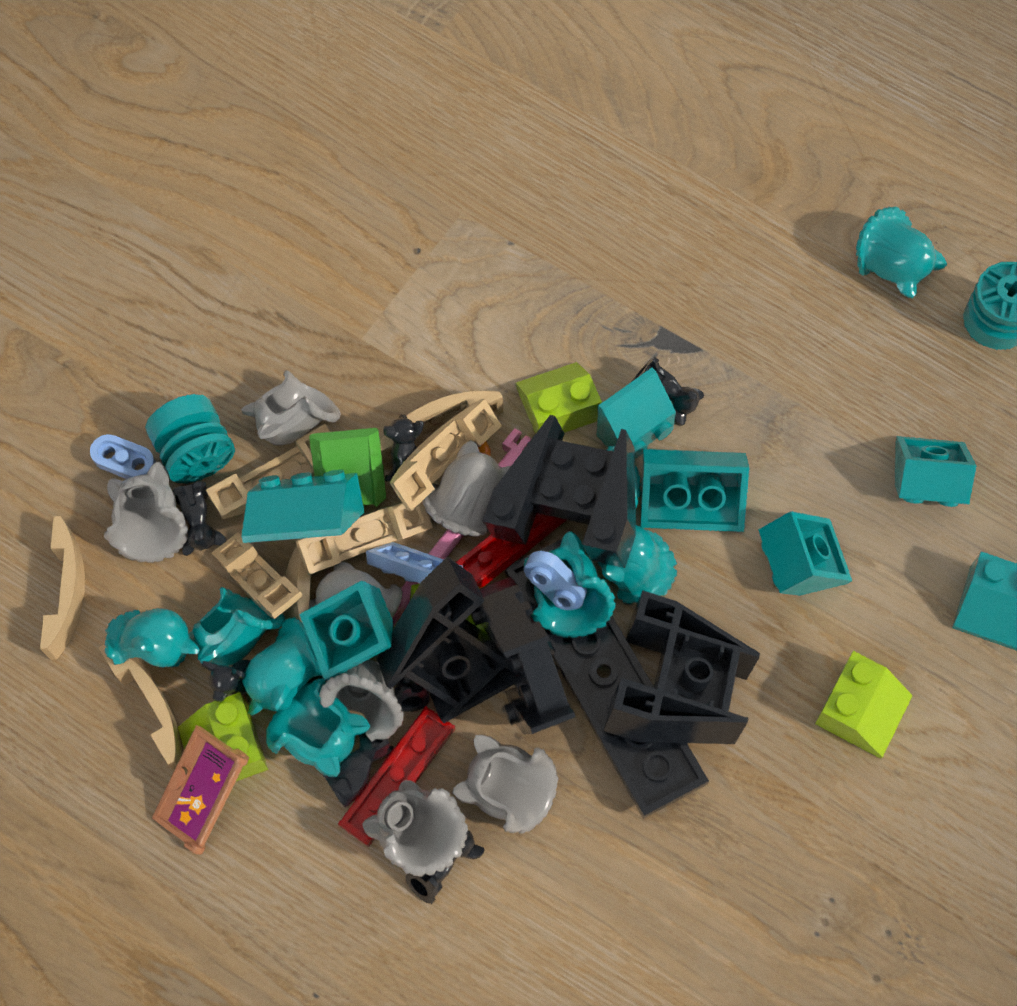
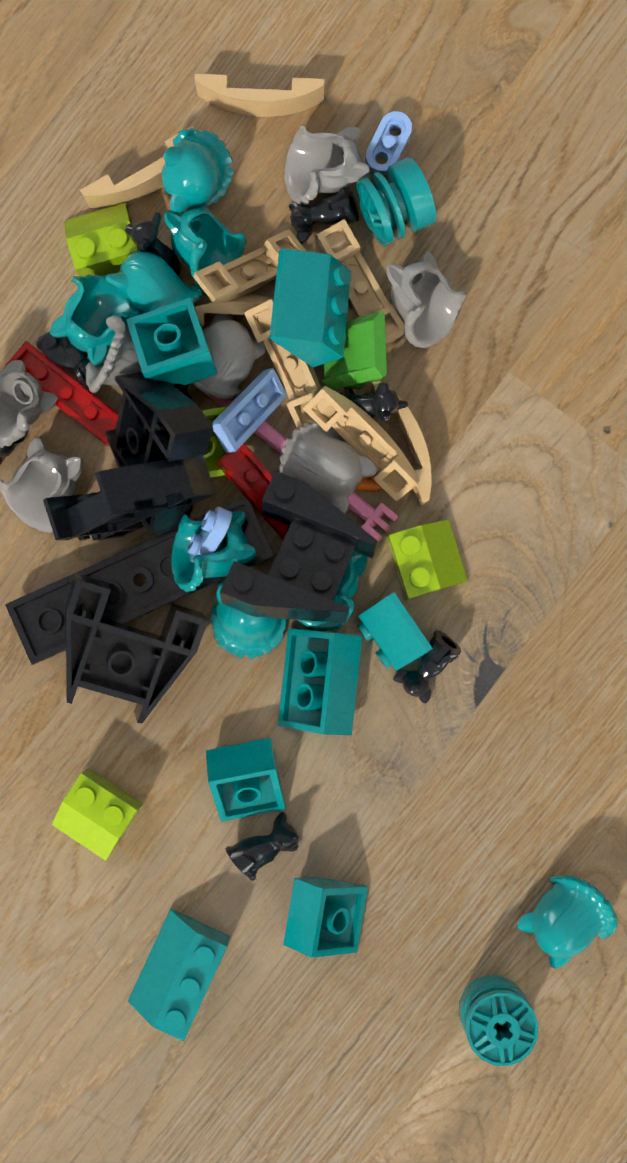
camera: 90 degrees right, 20 degrees up
door [152,726,249,855] -> none
none -> black animal [225,812,299,881]

